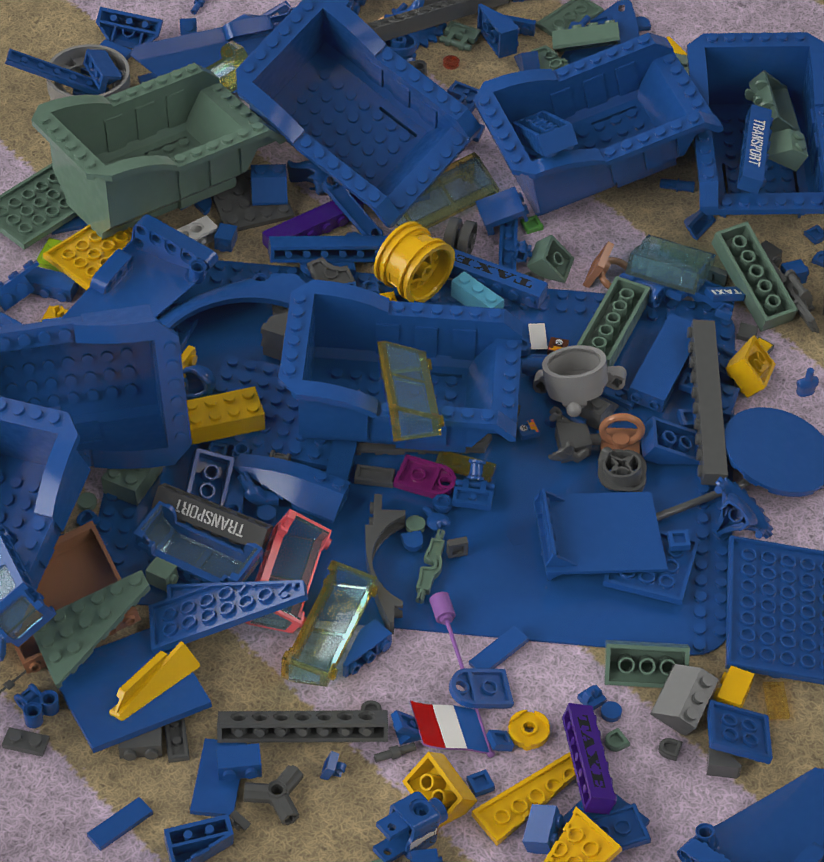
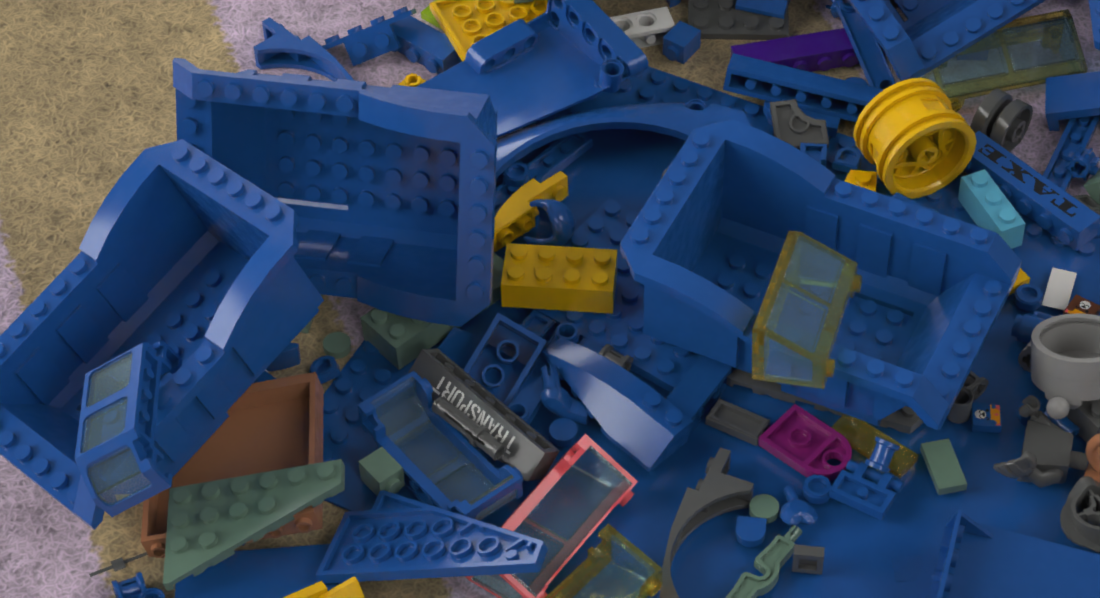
camera: 25 degrees right, 0 degrees up
none -> dark grey pin [431,396,507,461]
none -> sand green tile [920,438,967,495]

